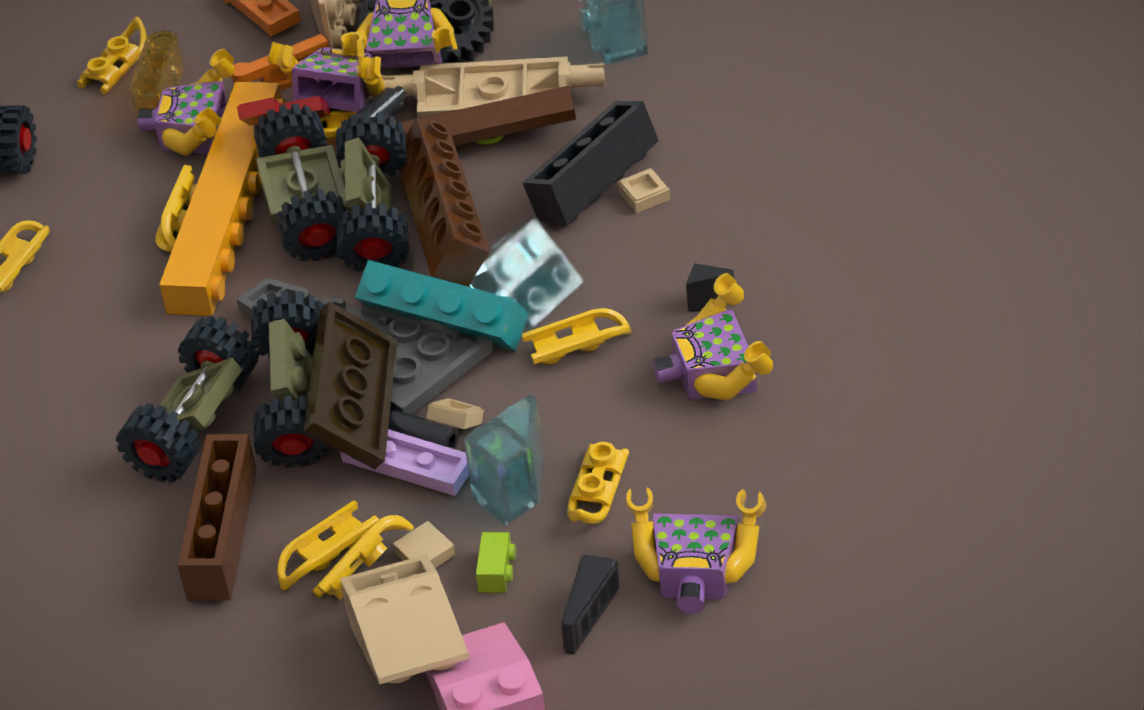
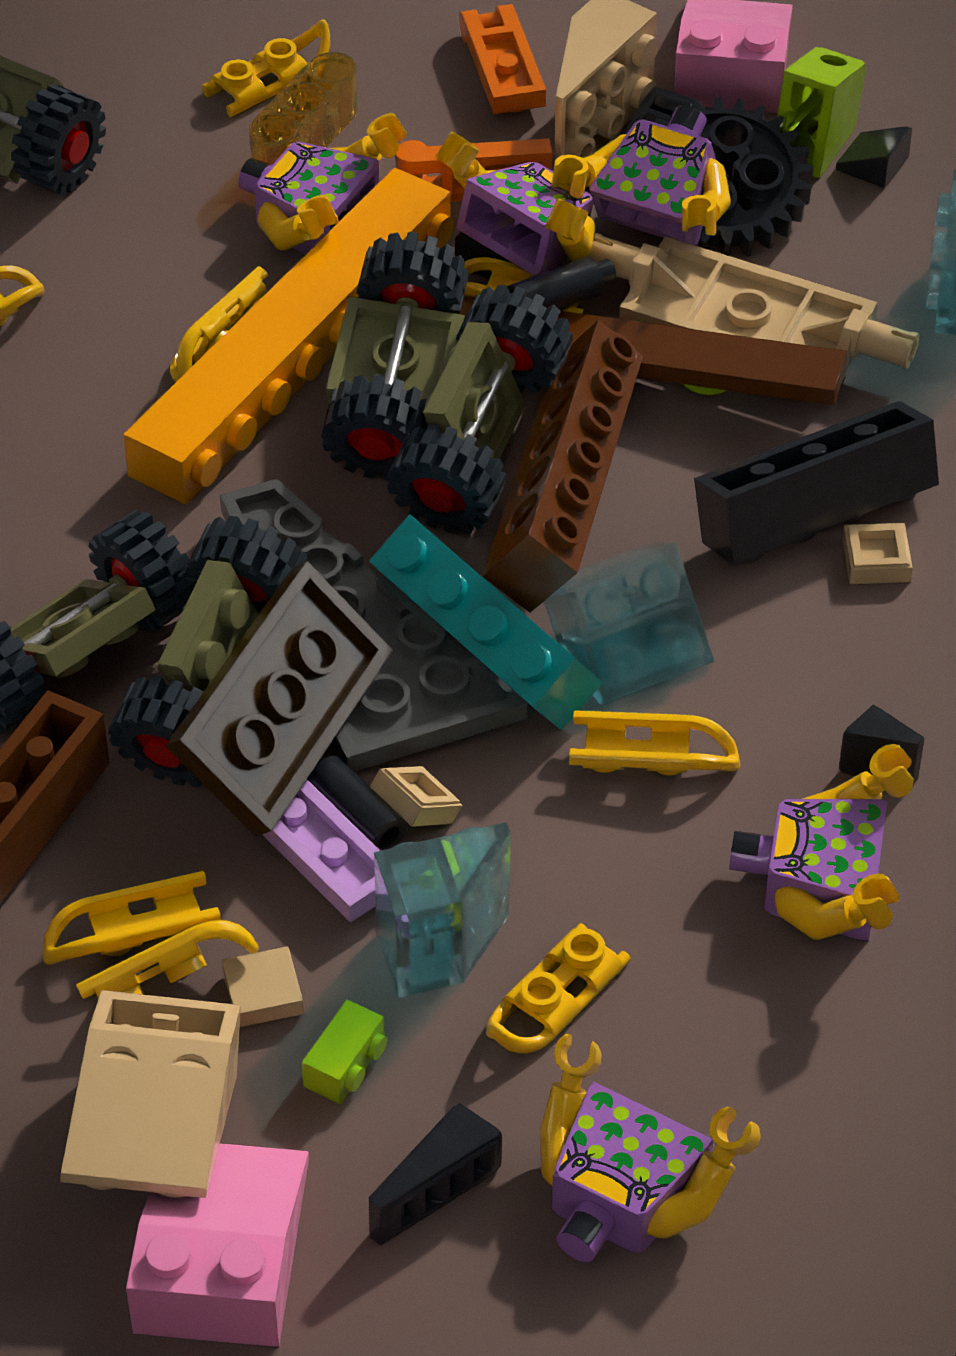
camera: 20 degrees right, 5 degrees up
red tile [237,96,331,126] -> none

